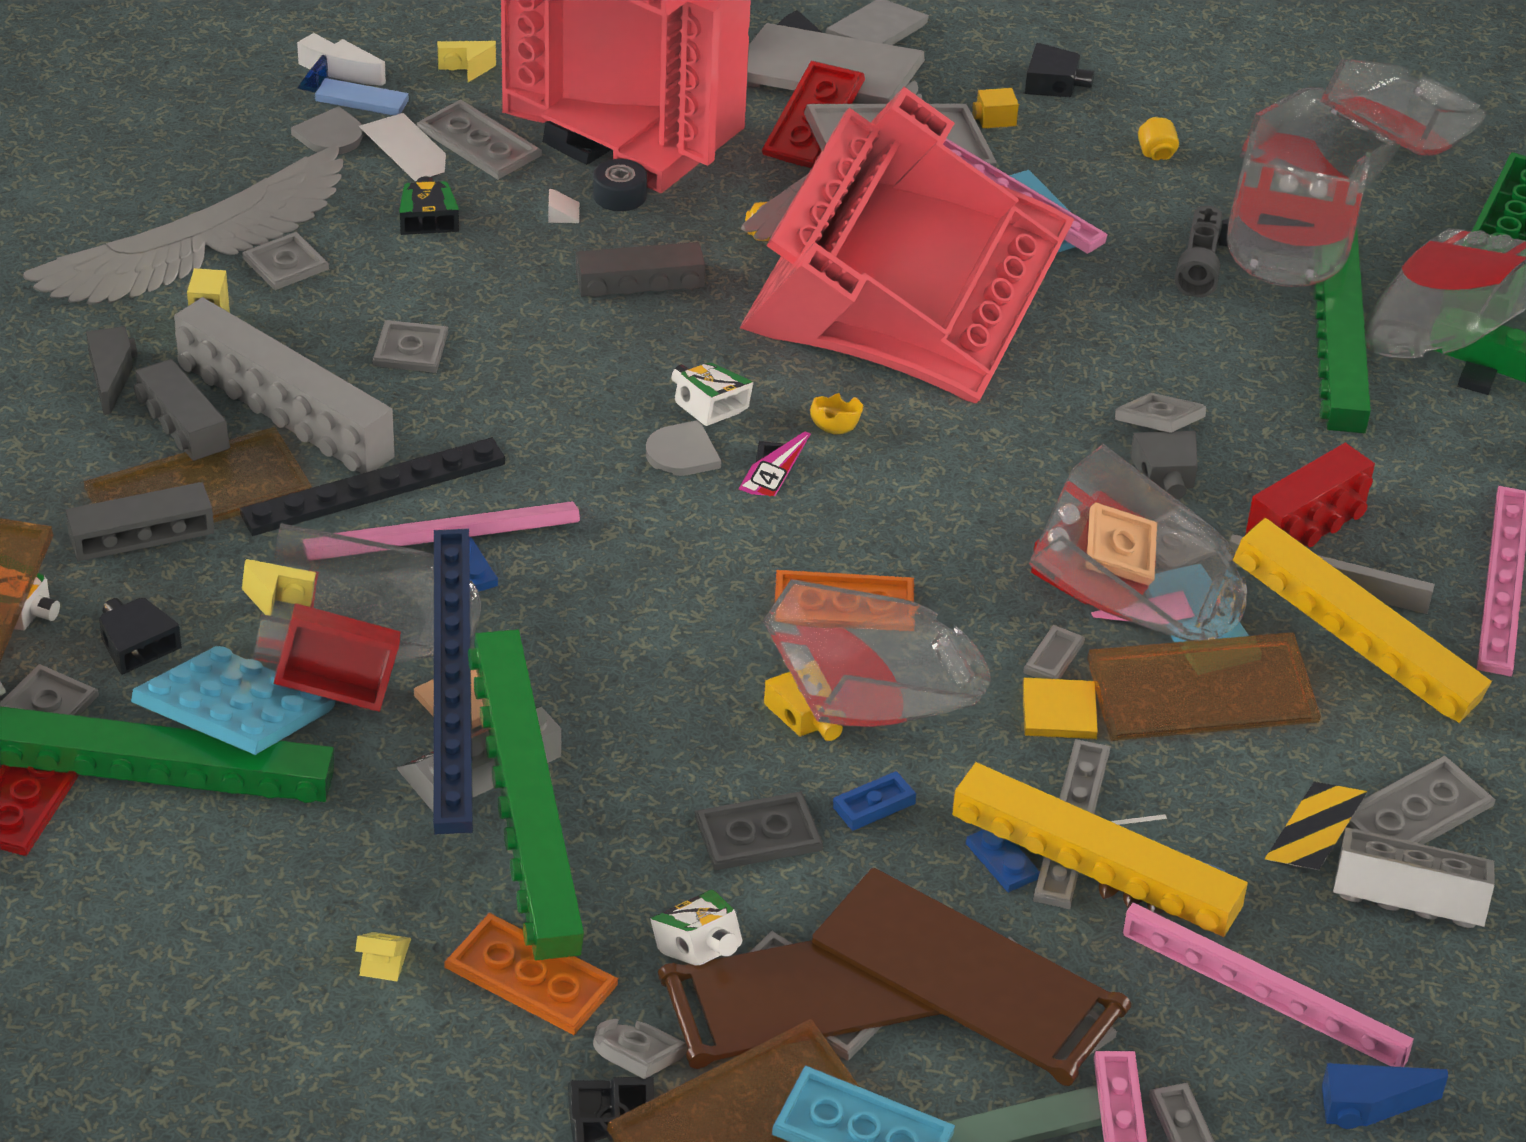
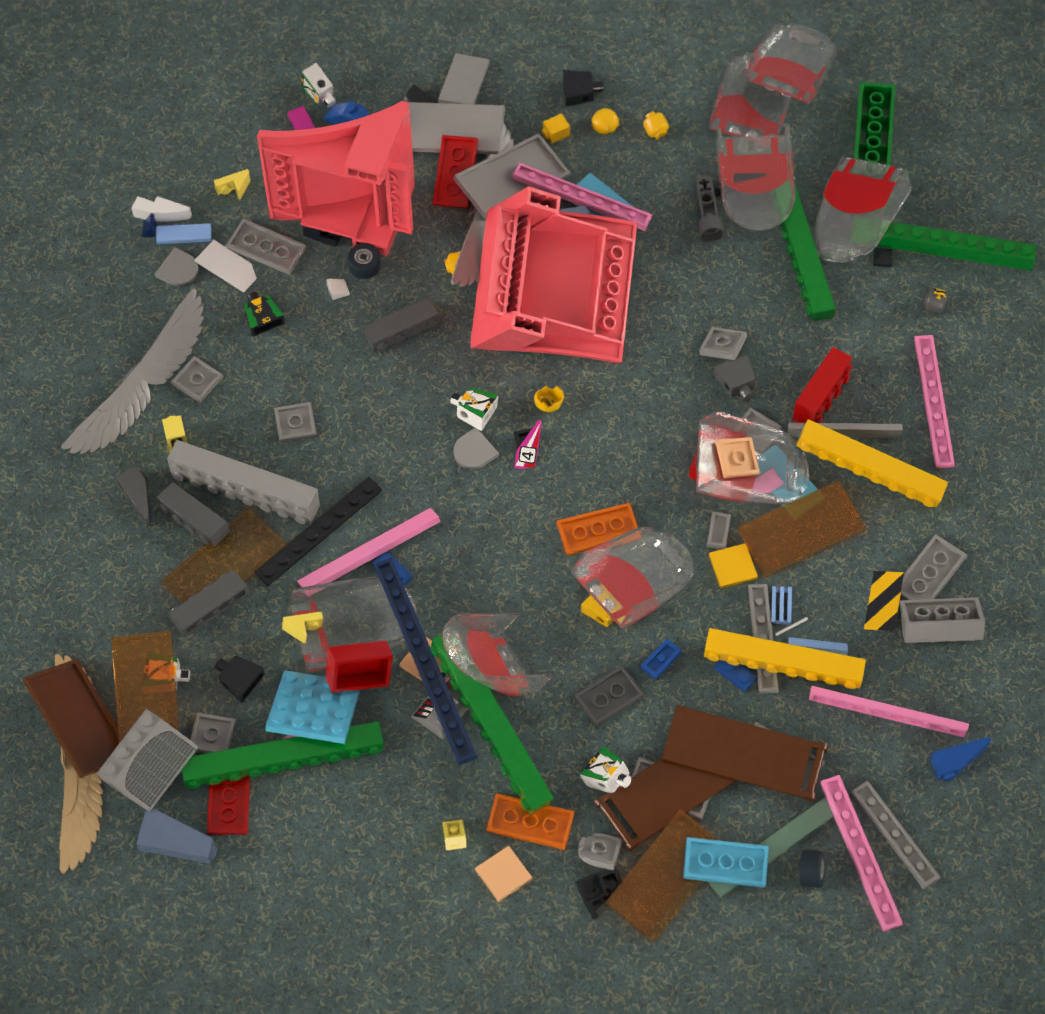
camera: 15 degrees left, 20 degrees up
none -> clear windscreen [442,612,552,696]
none -> light nougat tile [475,846,532,902]
none -> yellow hair [592,108,619,135]
none -> light blue tile [771,586,792,625]

